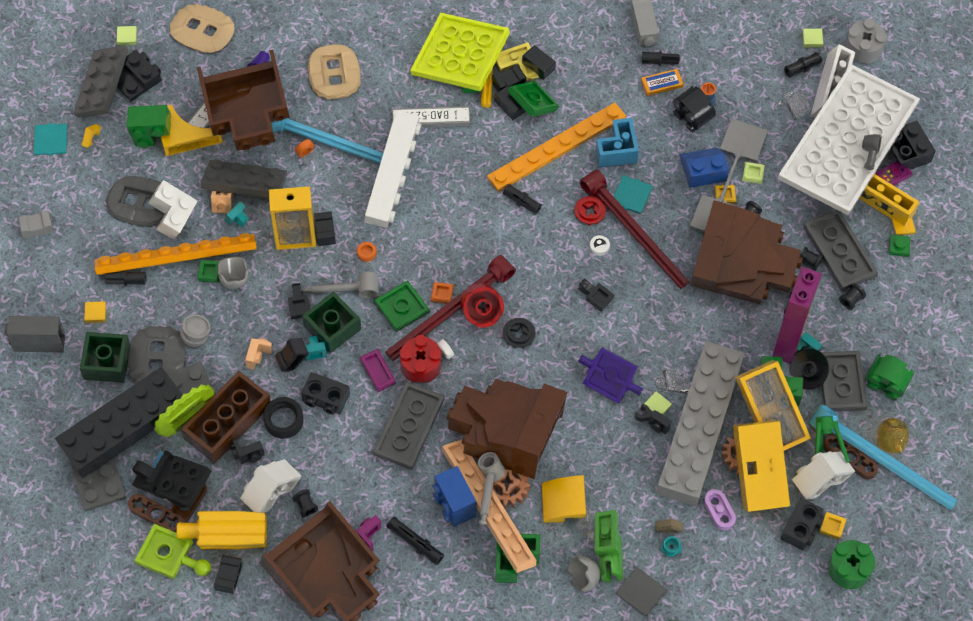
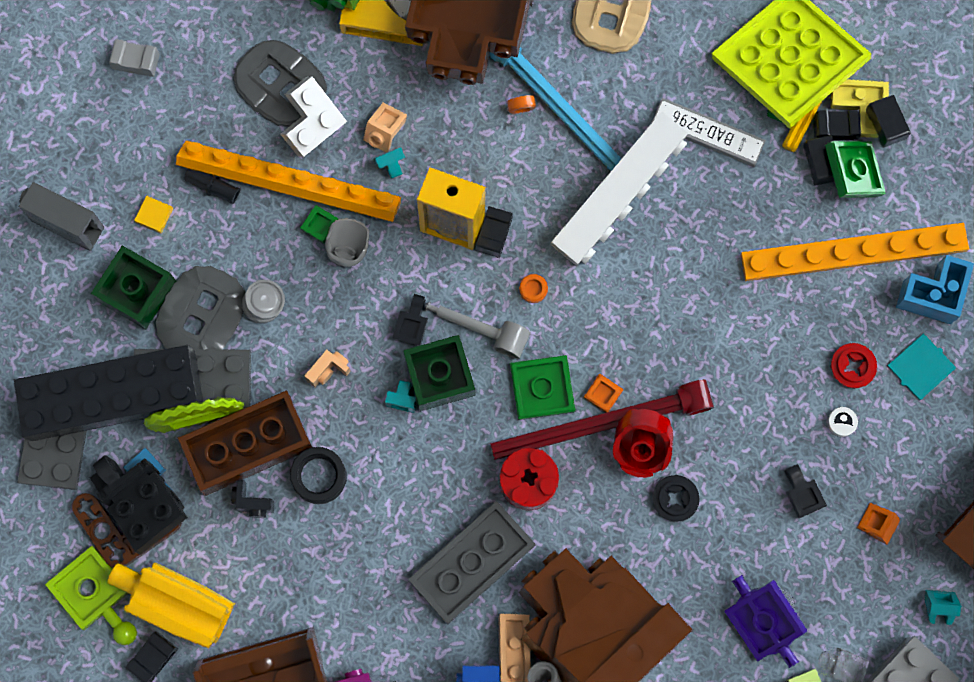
camera: 25 degrees right, 15 degrees up
dark grey plate [201,160,287,198] -> none
white brick [240,459,301,513] -> none
black piece [275,338,309,372] -> none
black bush [292,489,318,518] -> none
black brick [301,372,350,415] -> none
magenta tile [359,349,396,392] -> none
white tile [437,339,454,360] -> none
black pin [503,184,542,215] -> none
dark red piece [579,169,690,289] -> none
none -> orange slope [857,503,900,545]
none -> teal tile [925,590,962,625]

